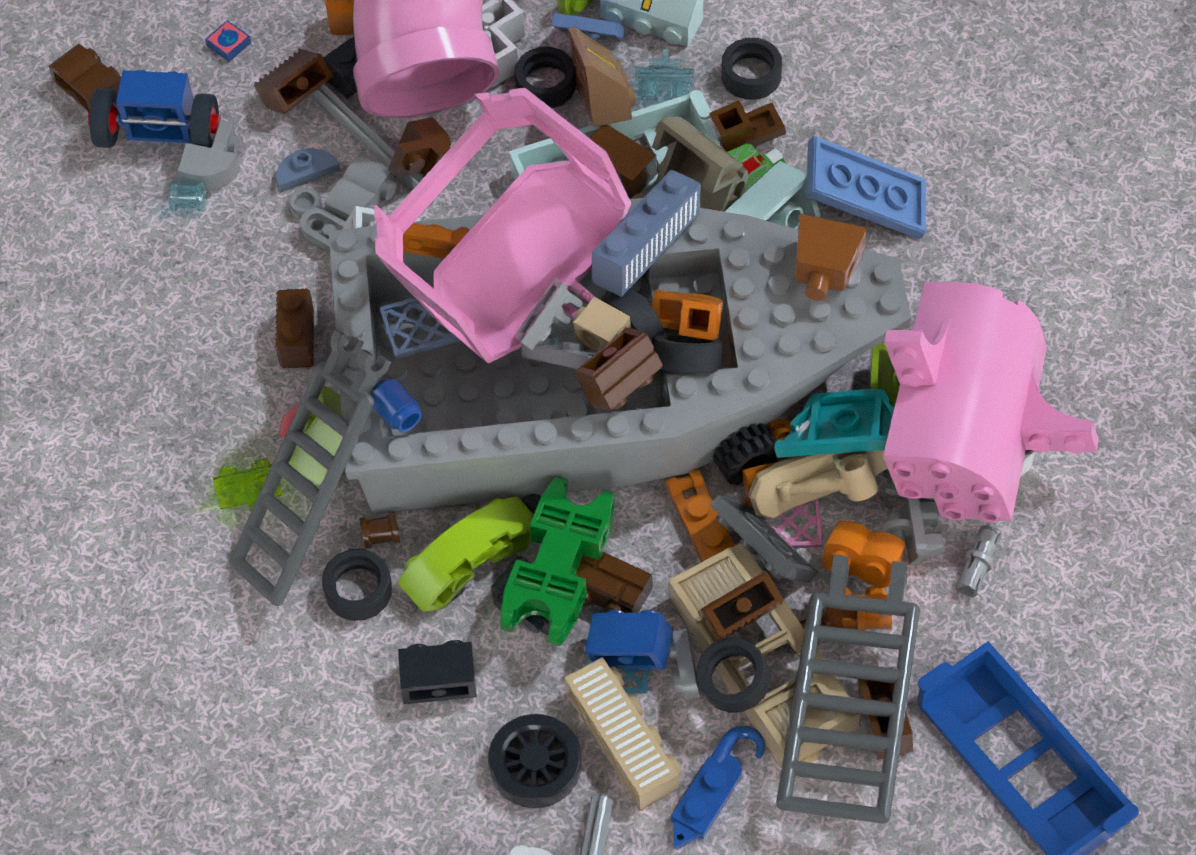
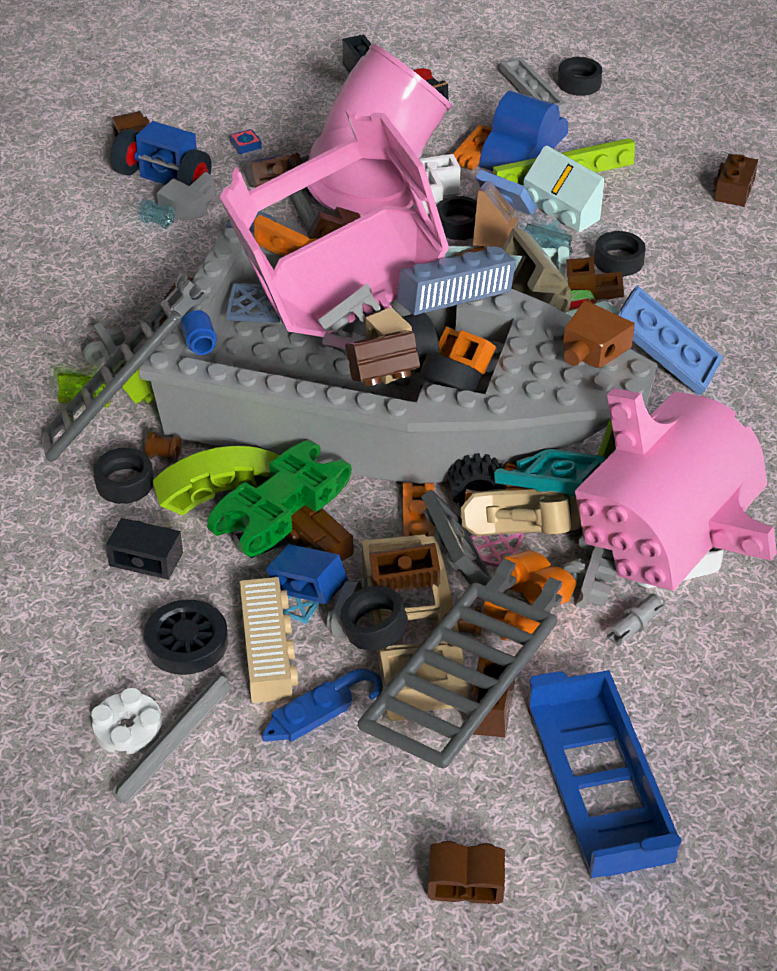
camera: 20 degrees right, 15 degrees down
none -> light grey hips [83,322,126,374]

